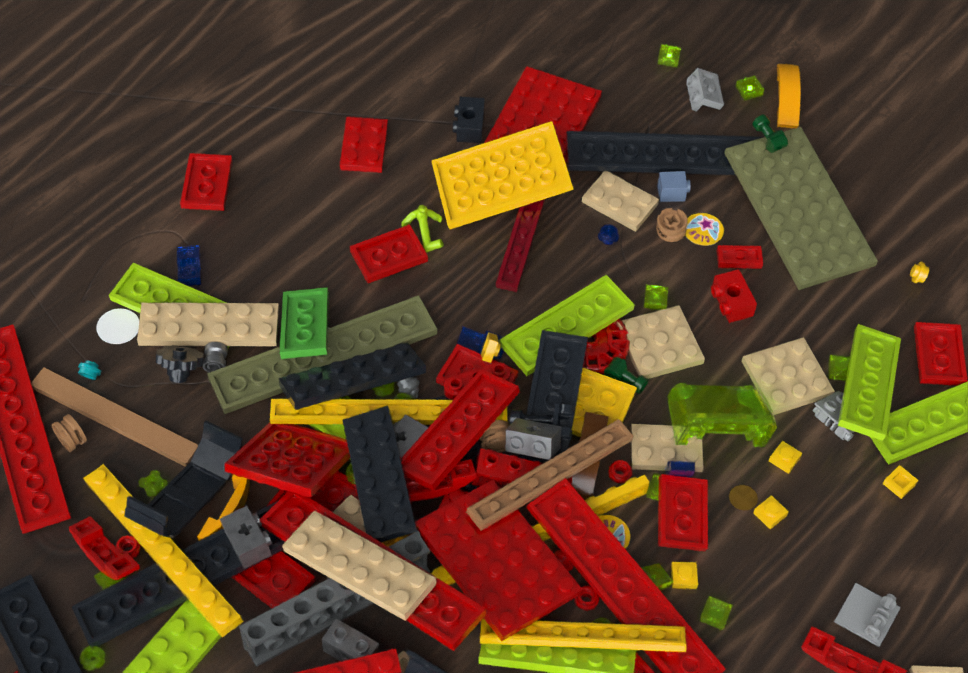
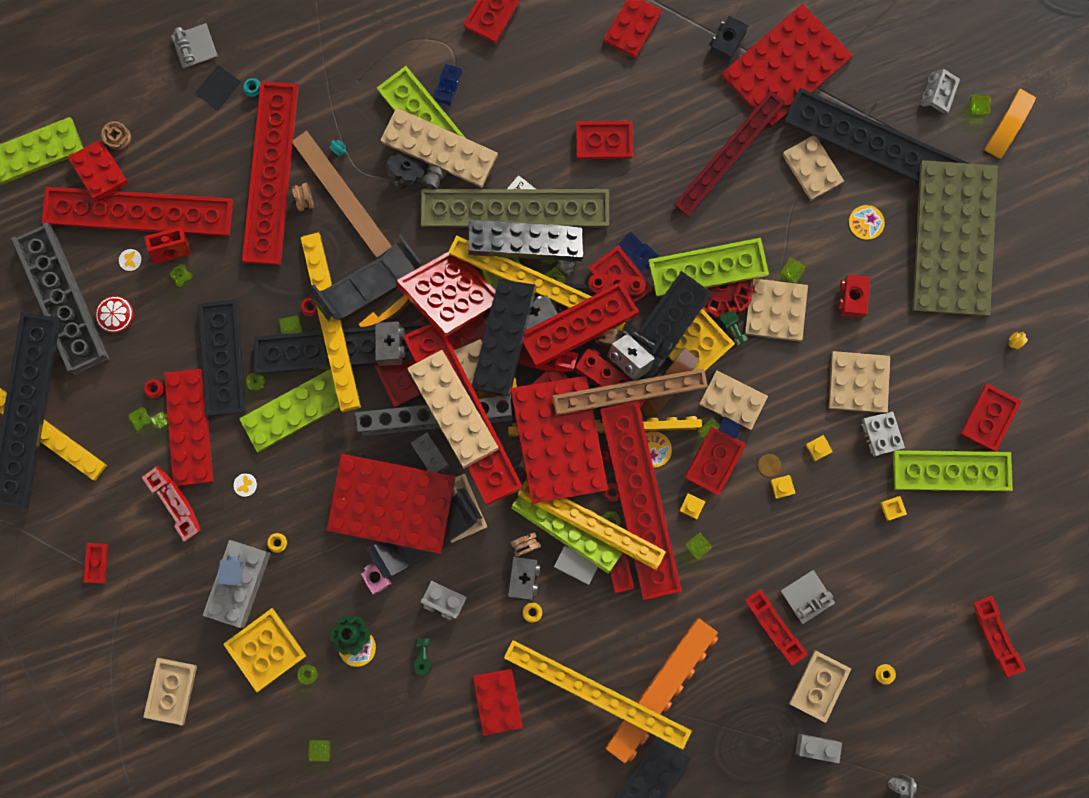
camera: 30 degrees right, 25 degrees up
red slope [69,516,140,580] -> none
white sticker [97,309,139,344] -> none
clear neon green plate [139,470,168,497] -> none
bright green plate [280,287,329,359] -> none
lime piece [401,205,443,253] -> none
yellow plate [432,121,574,229] -> none
yellow plate [481,332,501,363] -> none
clear blue plate [598,224,619,245] -> none
red plate [608,460,632,483] -> none
clear neon green plate [641,563,673,590] -> none
medium nougat wheel [656,208,688,242] -> none
sand blue brick [657,171,690,202] -> none
clear neon green plate [658,44,681,67] -> none
clear neon green windscreen [667,383,777,447] -> none
red plate [717,245,763,269] -> none
dark green leg [752,114,788,153] -> none
clear neon green plate [829,355,850,381] -> none
lime plate [838,324,901,441] -> none

